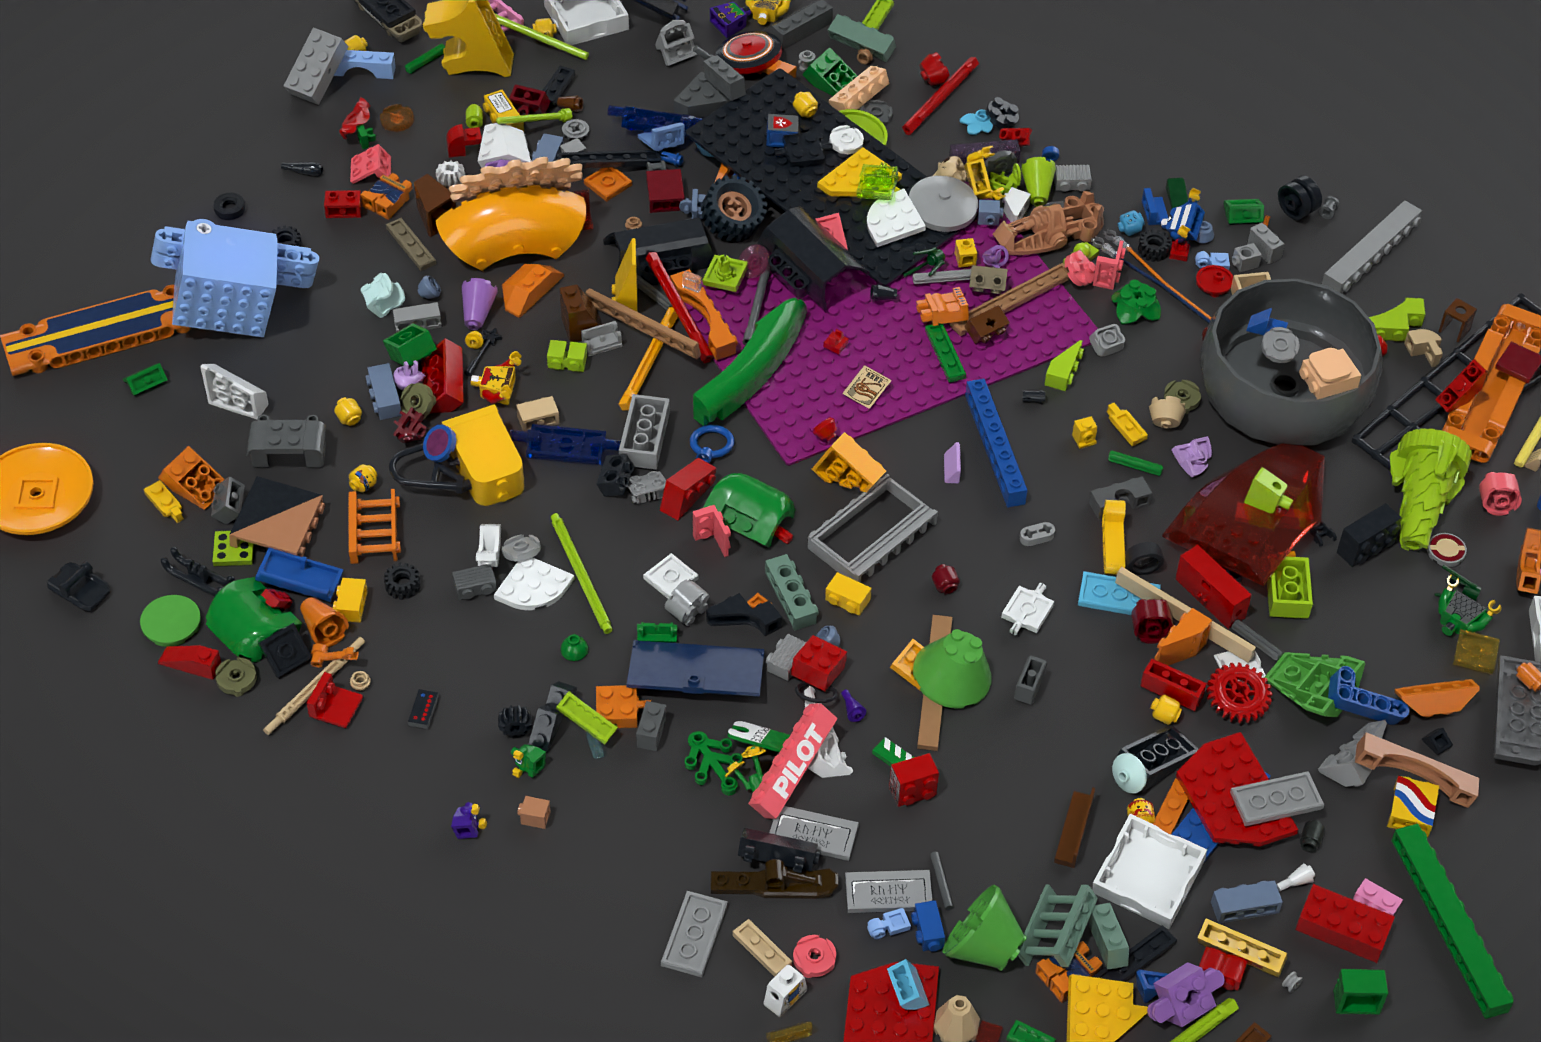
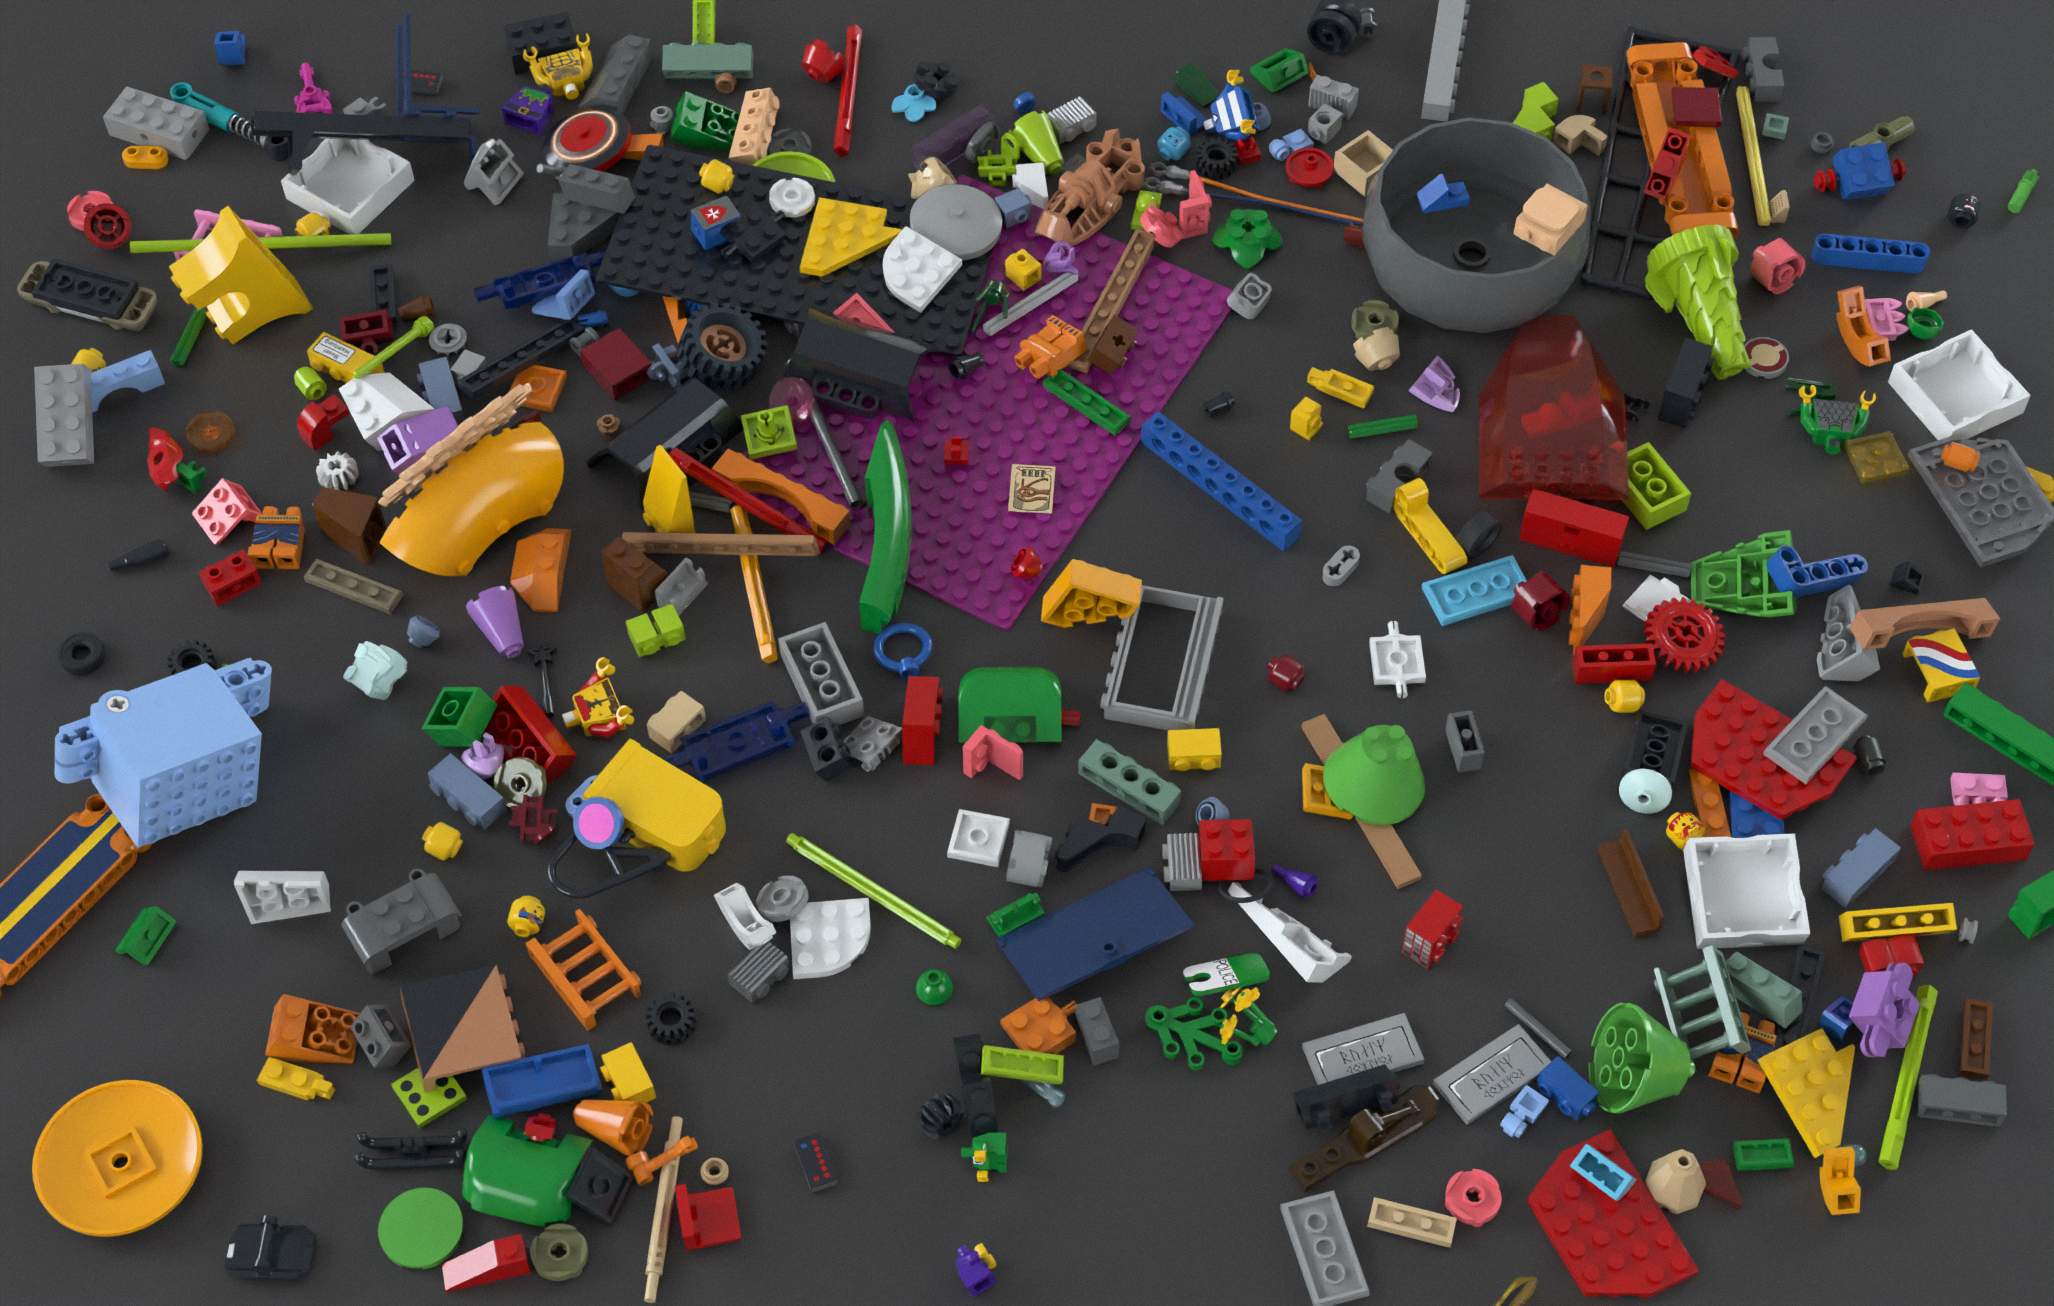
camera: 30 degrees left, 5 degrees up
light grey piece [393,302,442,333] -> none
yellow plate [465,331,483,349] -> none
nougat brick [518,796,551,829] -> none
clear tile [682,270,701,293] -> none
coral brick [748,704,838,819] -> none
white torso [764,965,807,1017] -> none
clear neon green plate [856,162,899,200] -> none
green tile [872,737,915,767] -> none
lavender slope [944,442,961,483] -> none
yellow torso [964,146,1006,200] -> none
dark tan brick [969,265,1008,294] -> none
red hips [999,128,1032,147] -> none
lime slope [1045,340,1084,391] -> none
tan tile [1115,567,1256,663] -> none
lime torso [1244,467,1294,513] -> none
light grey tile [1261,327,1300,363] -> none
white cone [1276,863,1315,891] -> none
orange wedge [1395,679,1480,717] -> none

